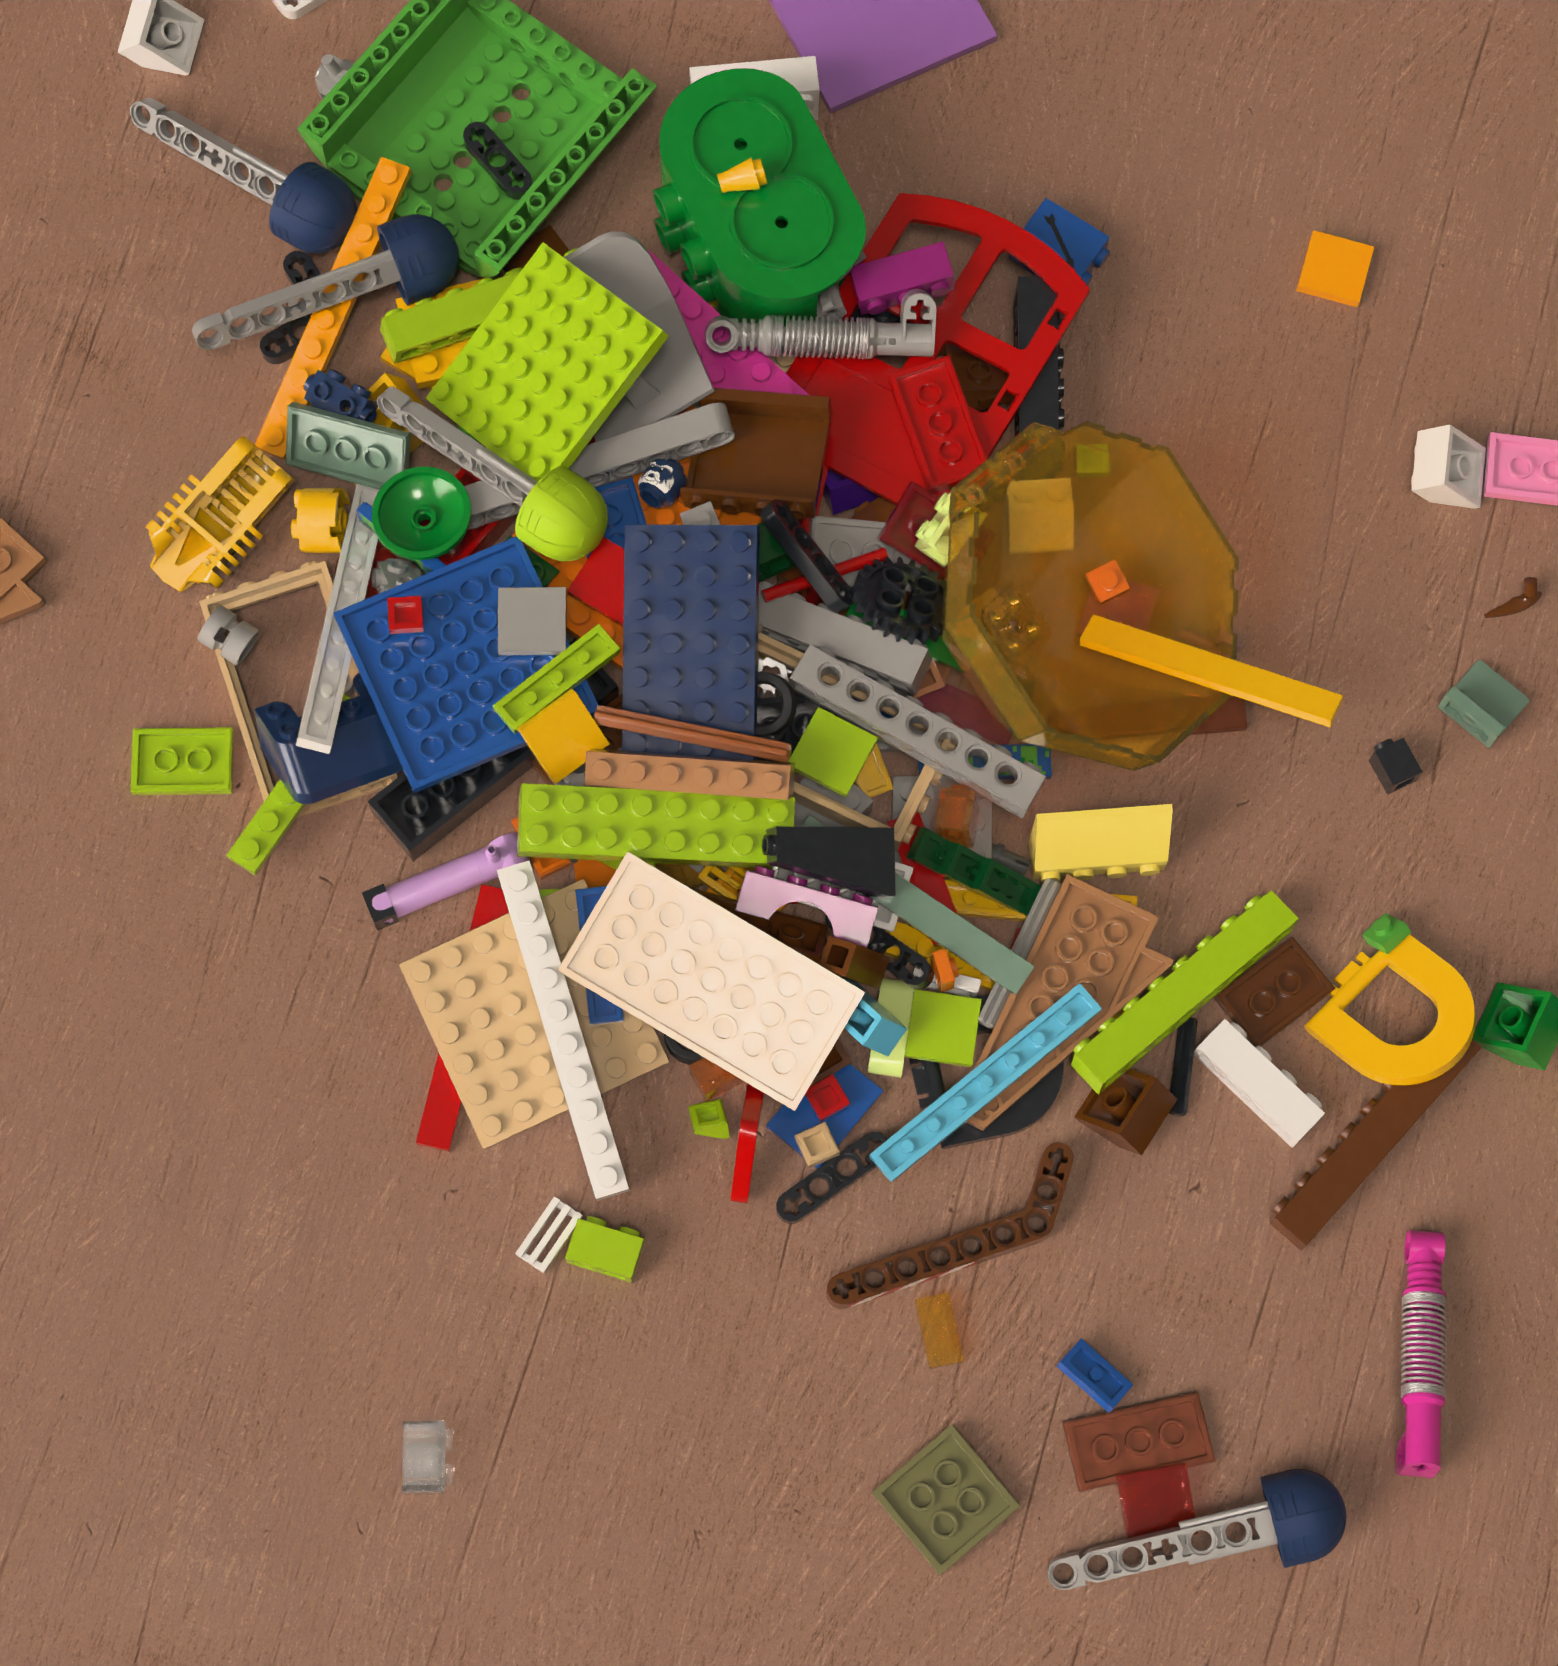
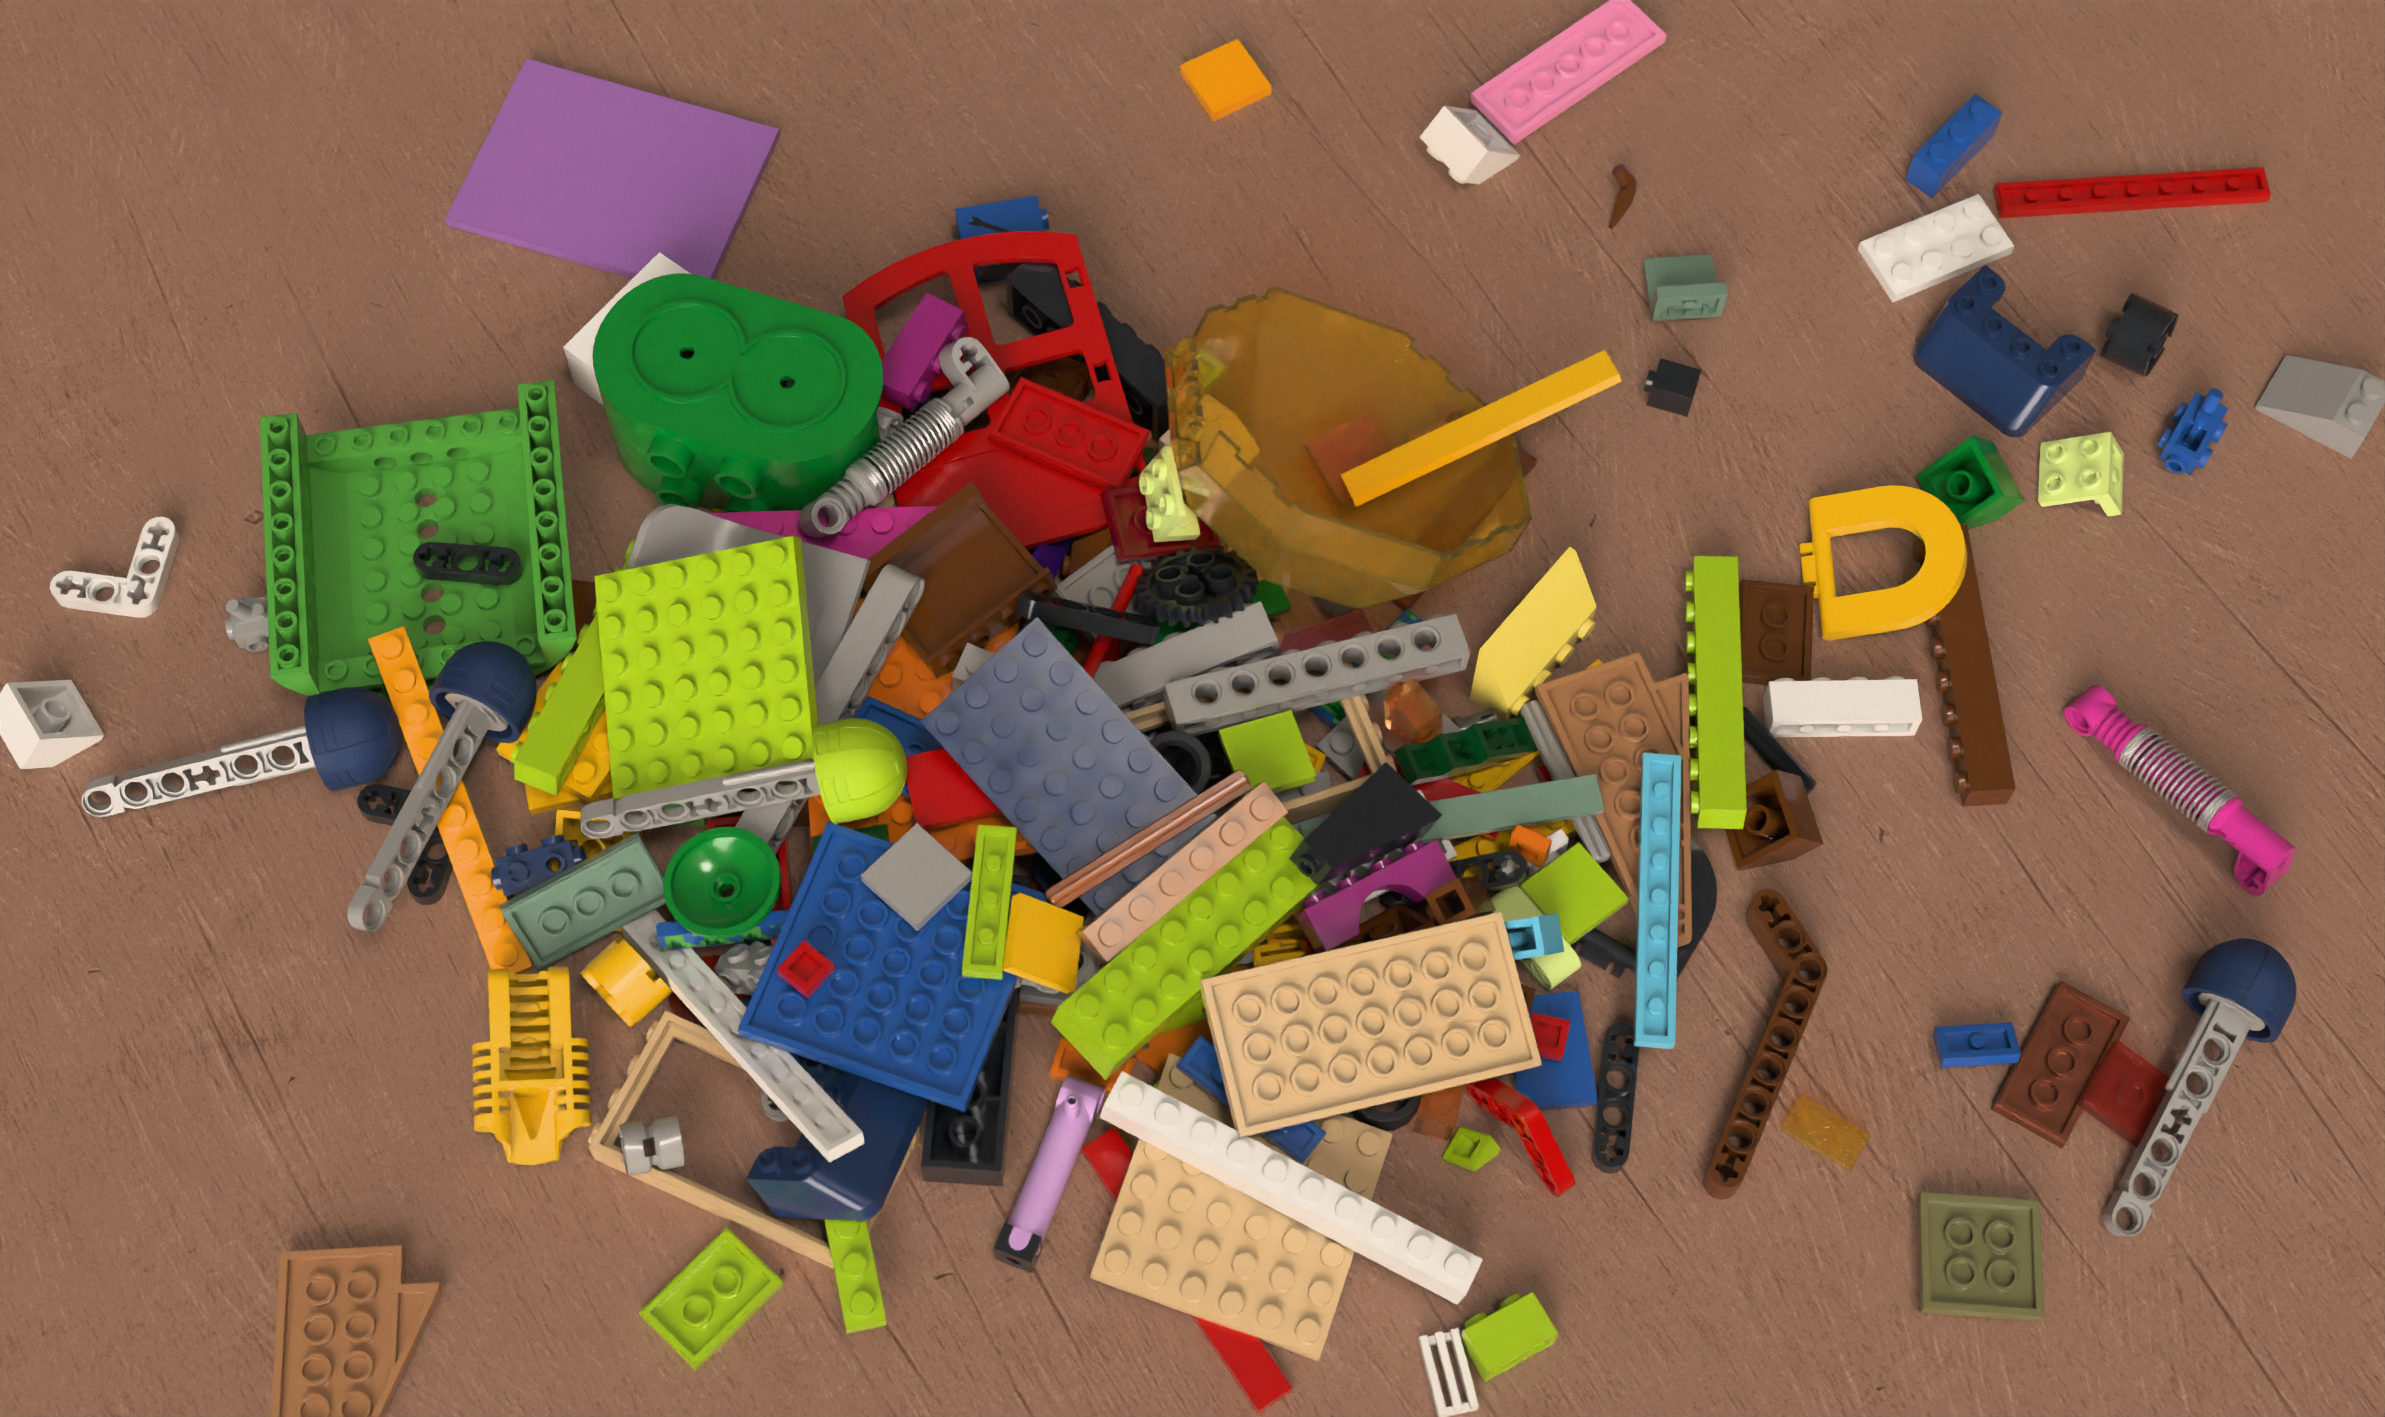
camera: 45 degrees left, 10 degrees down
dark blue head [638,458,687,508] -> none
yellow cone [717,157,768,193] -> none
tan tile [794,1122,840,1168] -> none
orange plate [1085,559,1130,605] -> none
bright green plate [1362,913,1411,954] -> none

